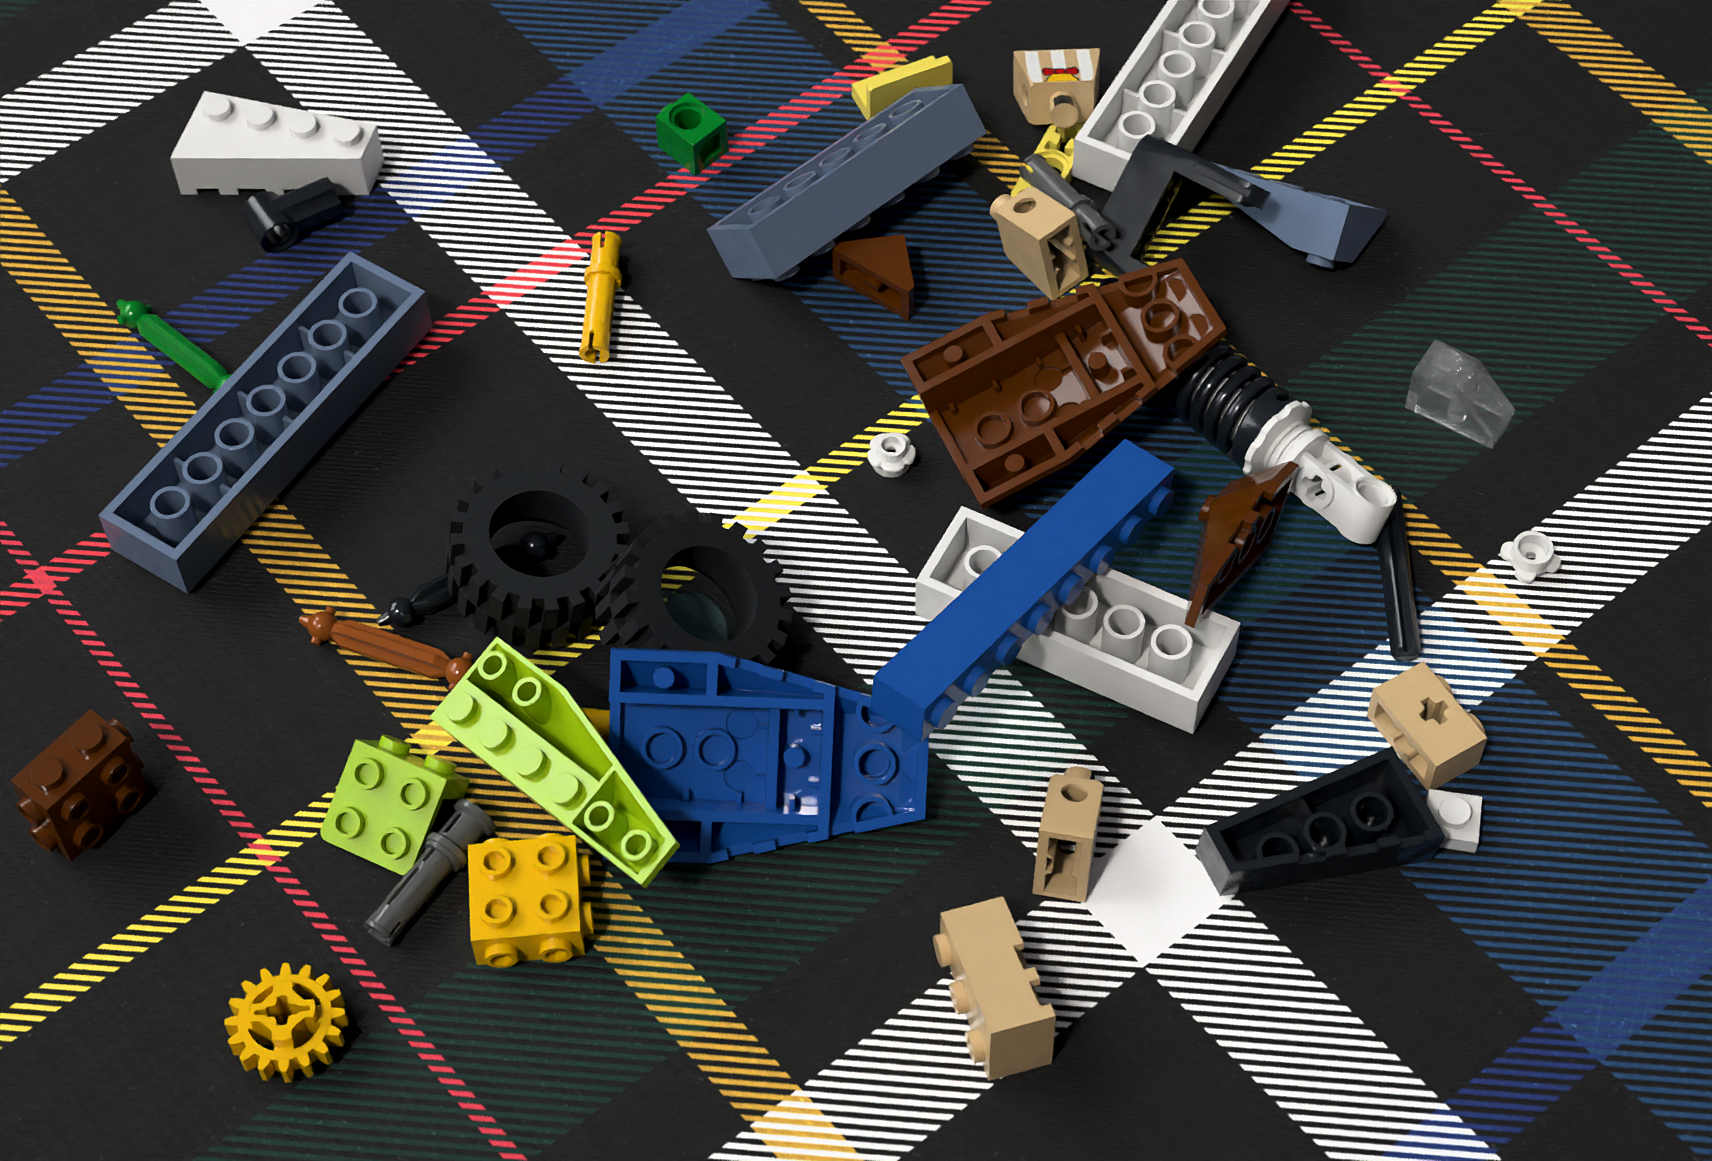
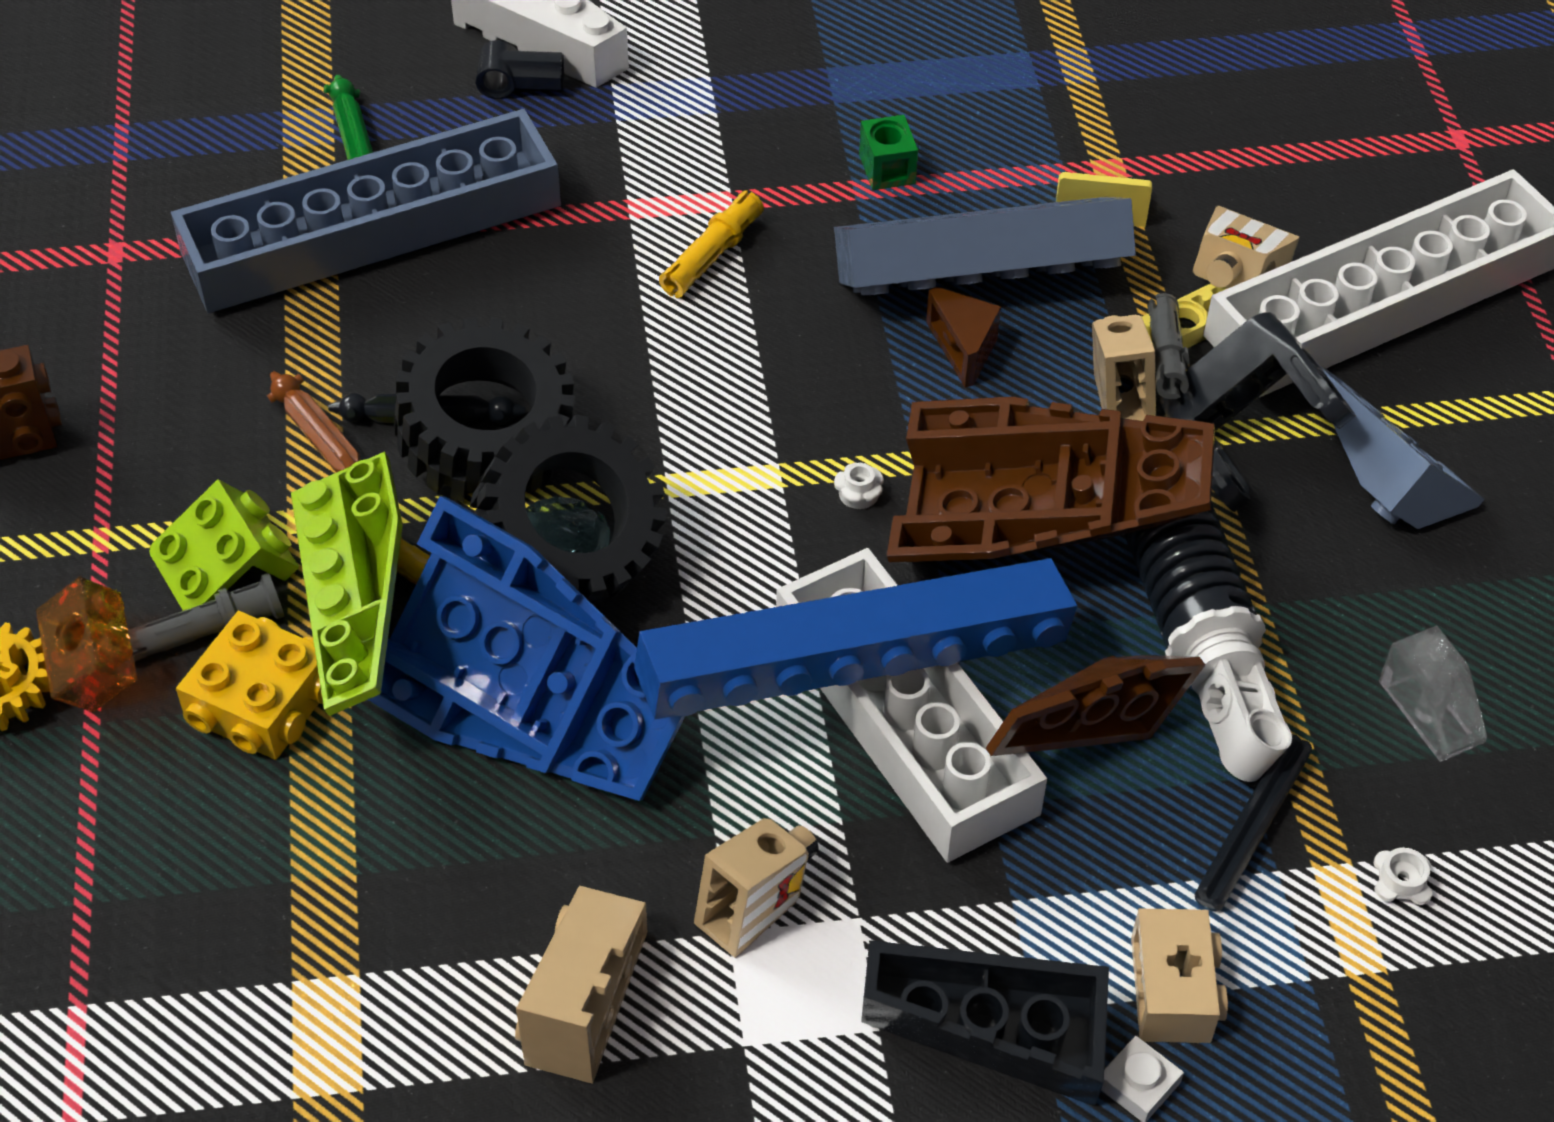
camera: 30 degrees right, 5 degrees down
none -> clear orange brick [36,576,138,712]

